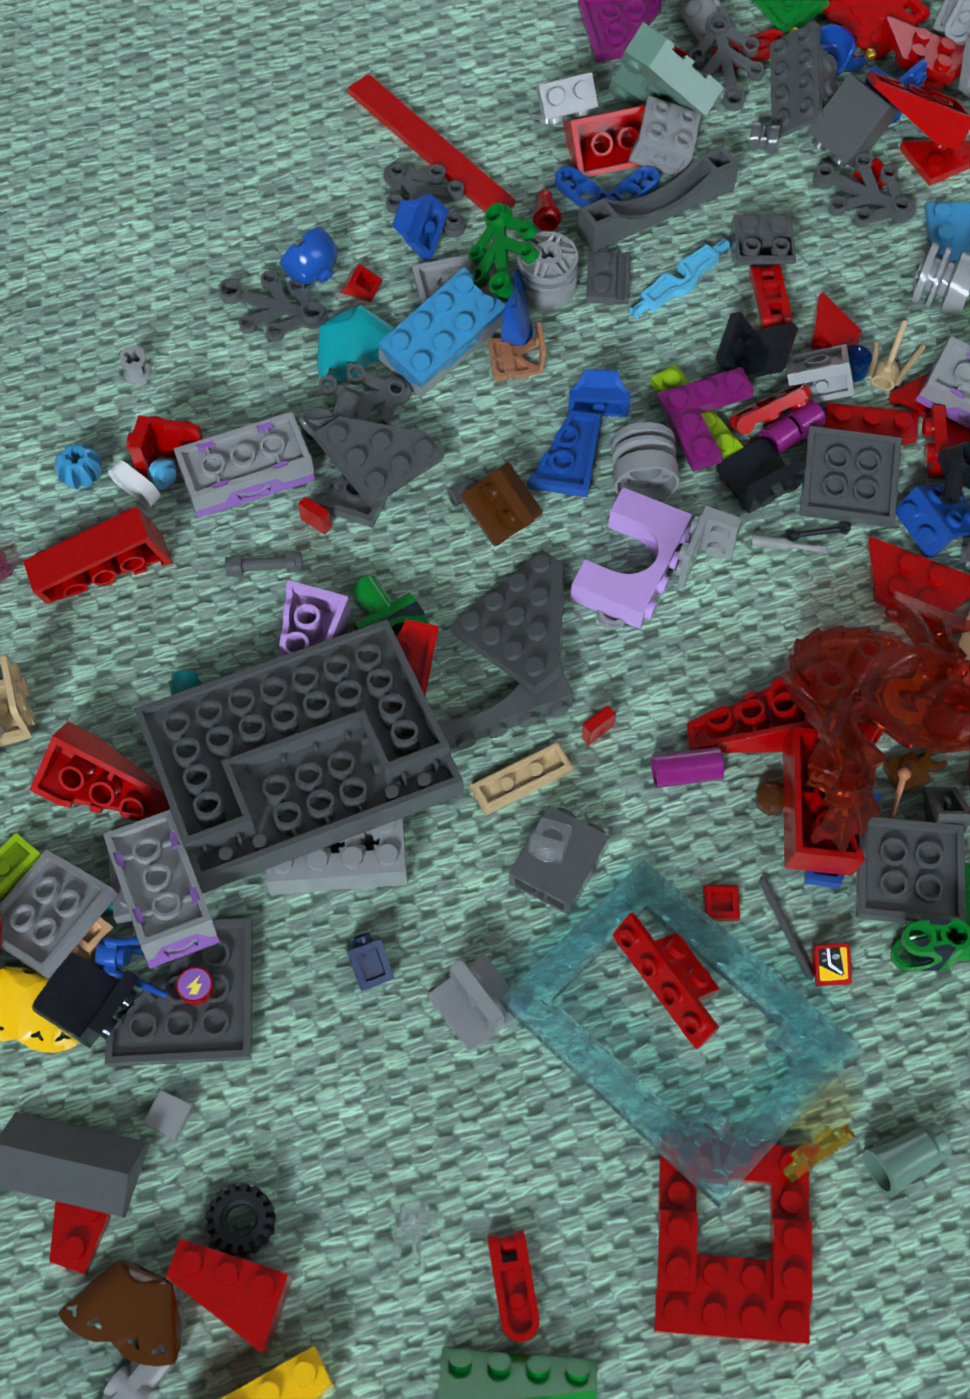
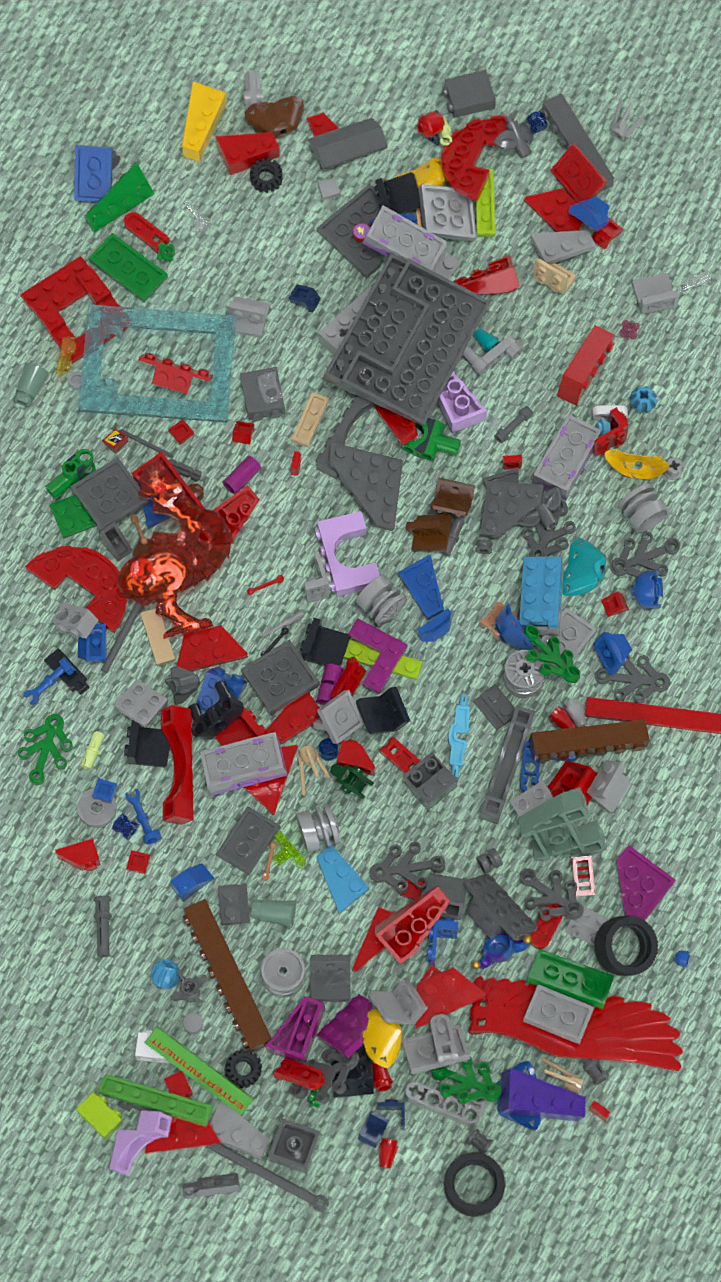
camera: 140 degrees right, 5 degrees up
none -> light grey tile [68,371,87,390]
none -> green plate [88,233,168,303]
none -> green plate [157,242,175,262]
none -> dark grey axle [169,459,202,481]
none -> red slope [232,421,255,445]
none -> red hinge [247,575,284,595]
none -> dark green hinge [330,764,374,799]
none -> reddish brown bracket [430,477,476,517]
none -> light grey beam [462,335,525,375]
none -> dark grey bush [475,539,493,554]
none -> reddish brown brick [529,719,650,762]
none -> light grey cone [564,698,588,727]
none -> yellow piece [605,449,669,480]
none -> light grey wheel [618,484,669,533]

